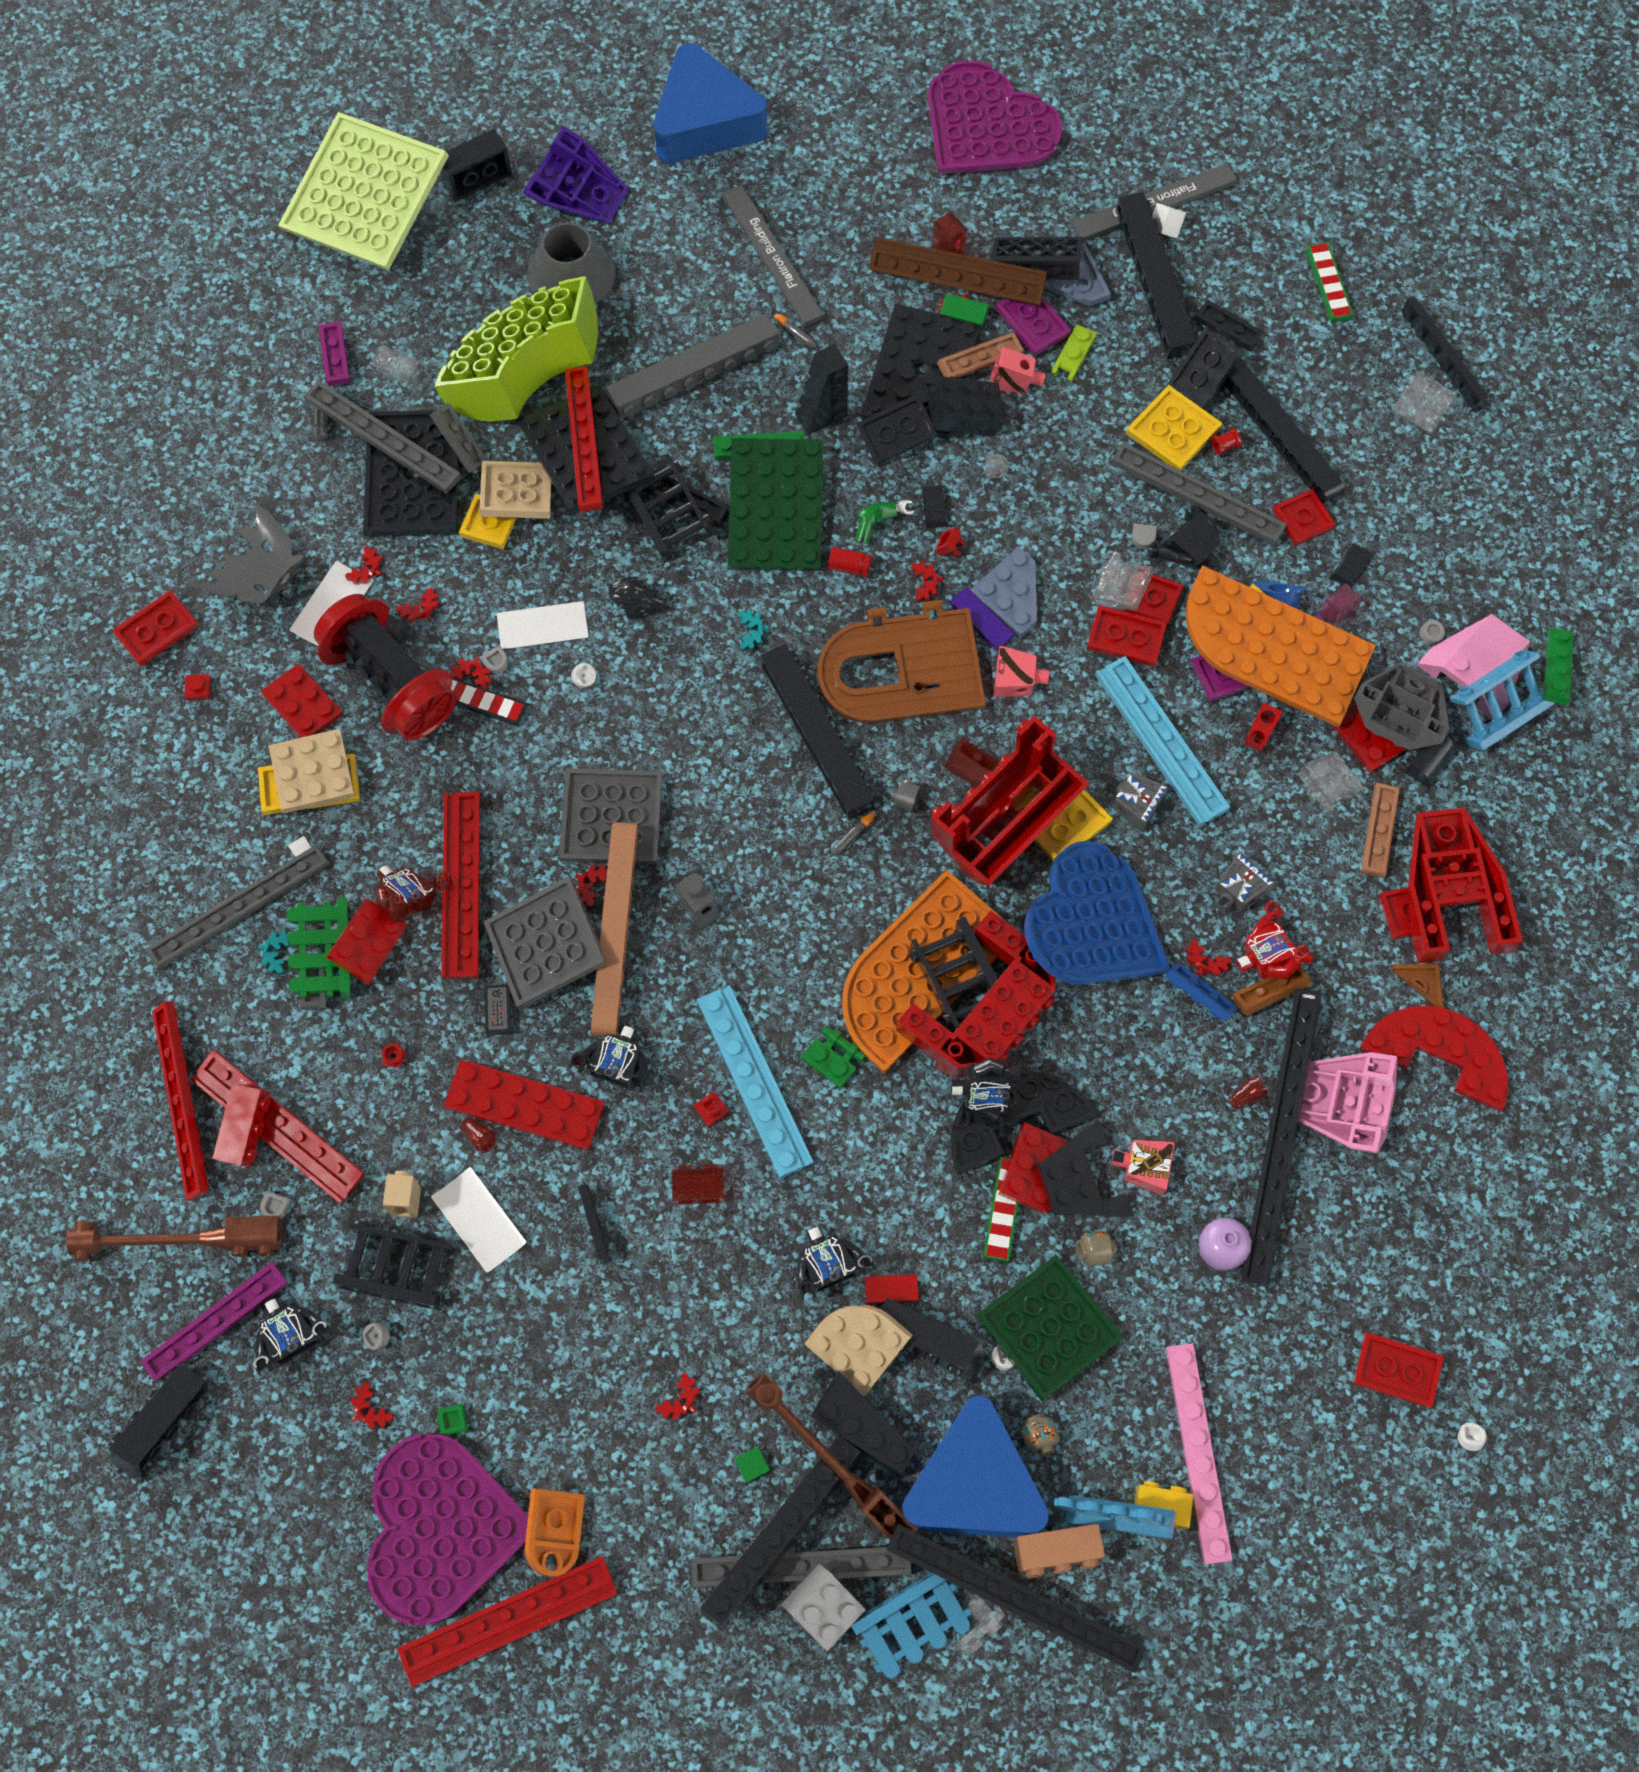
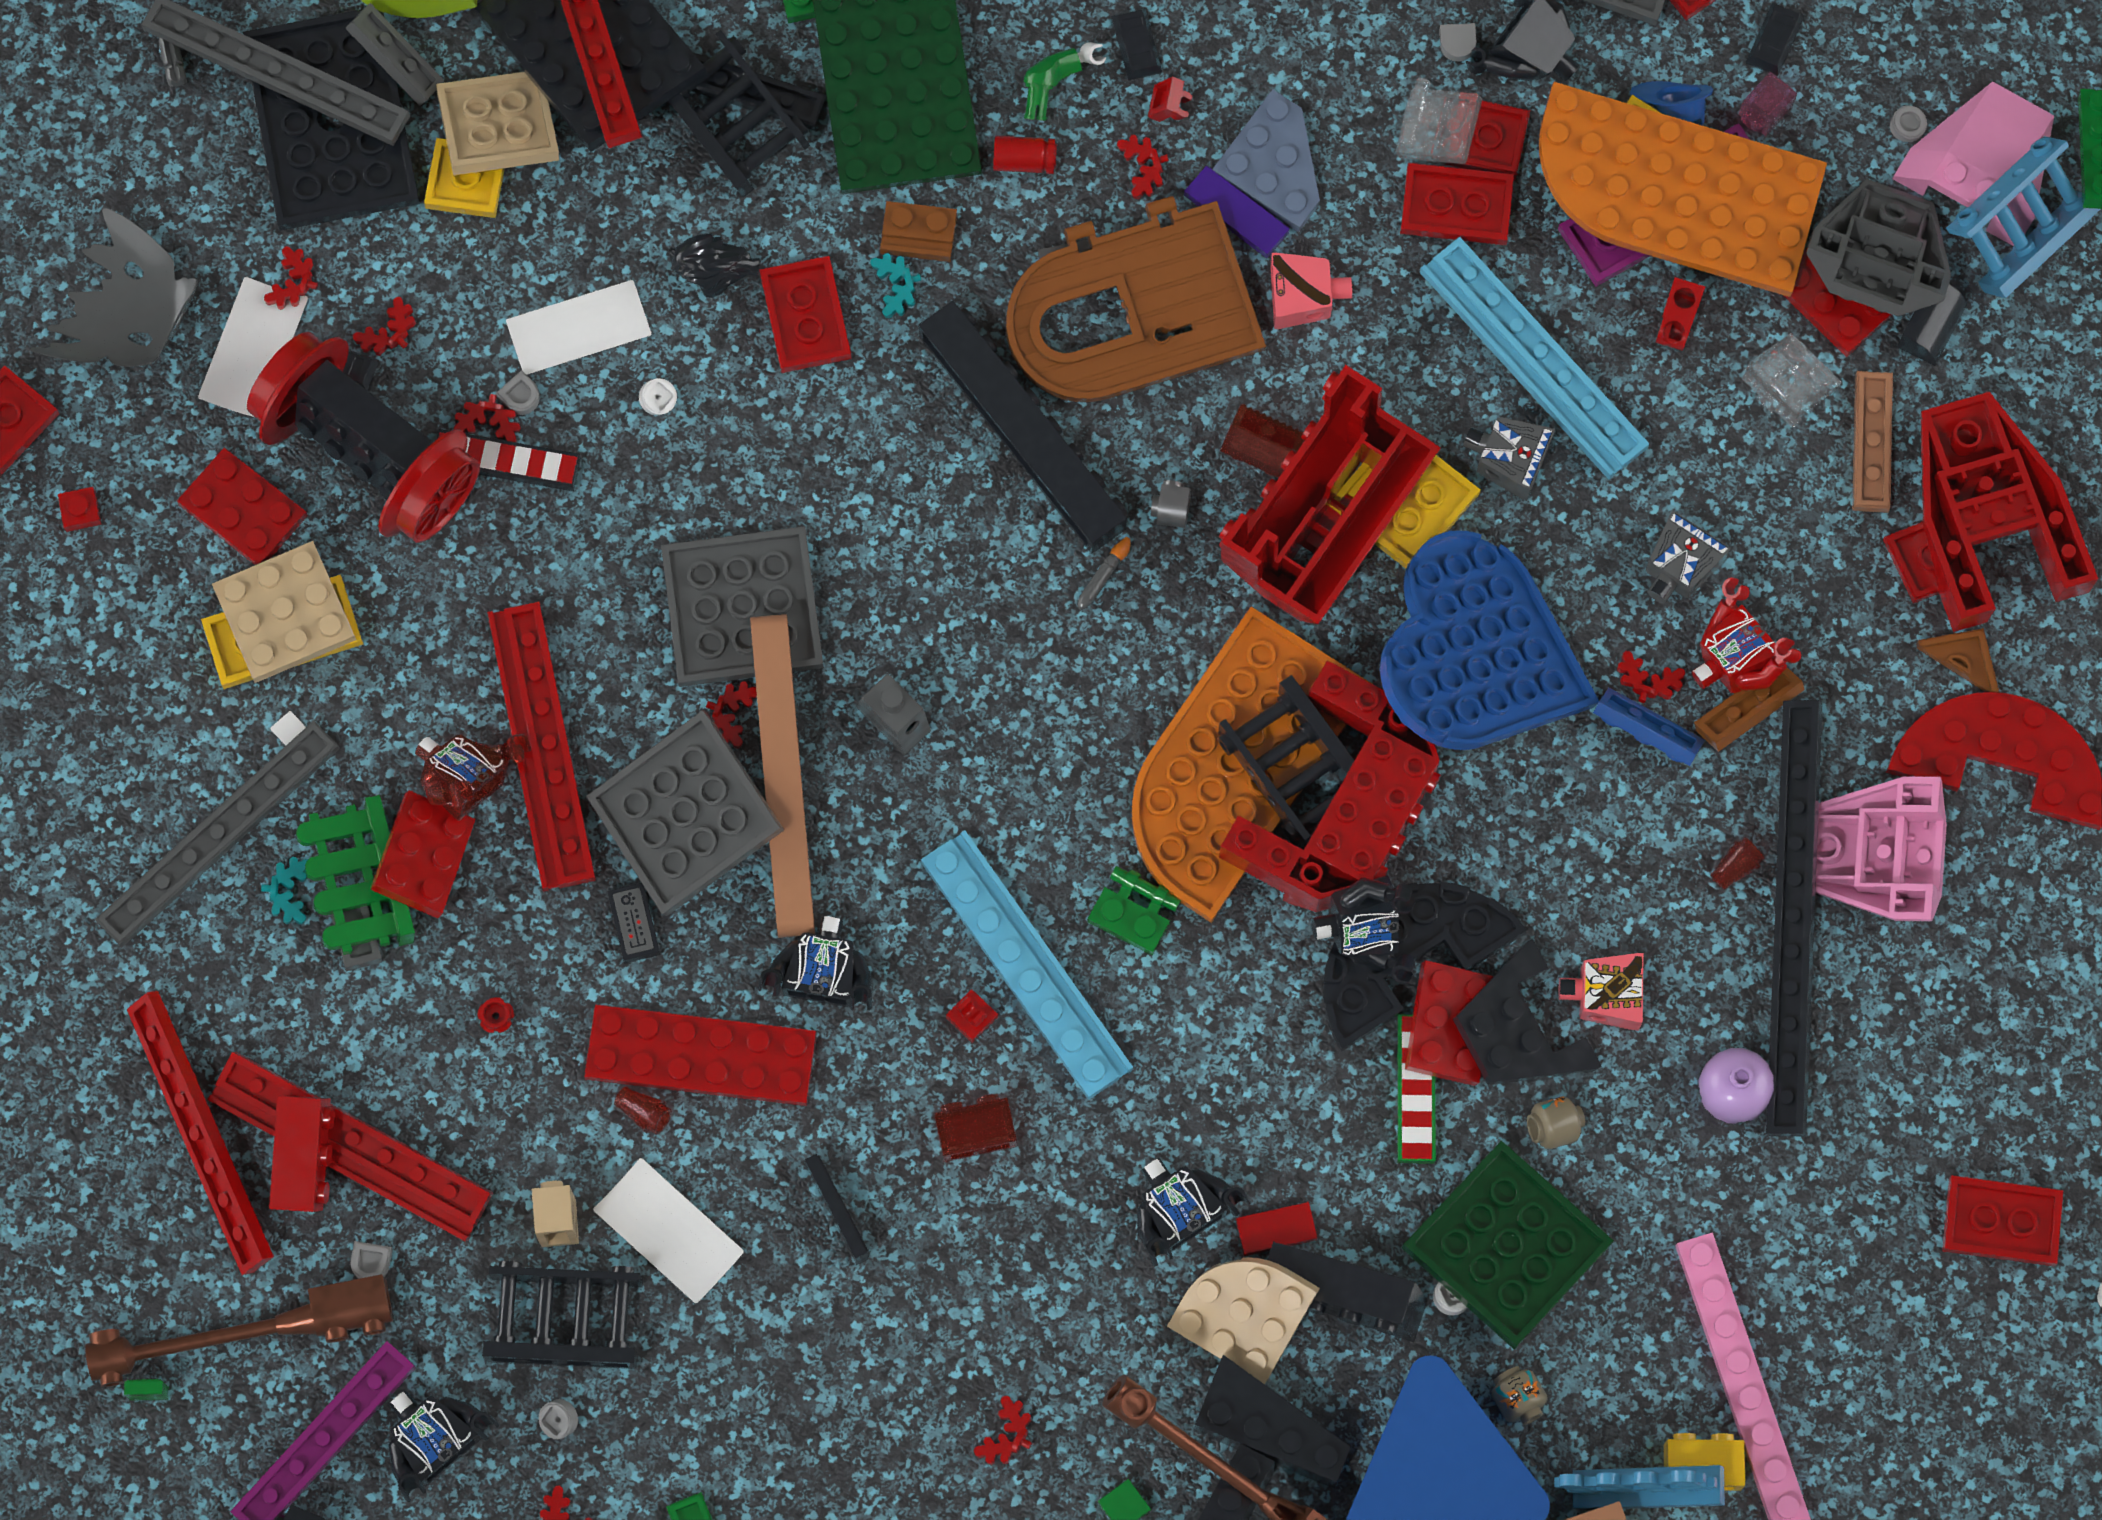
camera: 10 degrees left, 5 degrees up
none -> green tile [124,1379,169,1401]
none -> red plate [759,256,852,373]
none -> dark orange plate [880,201,957,262]

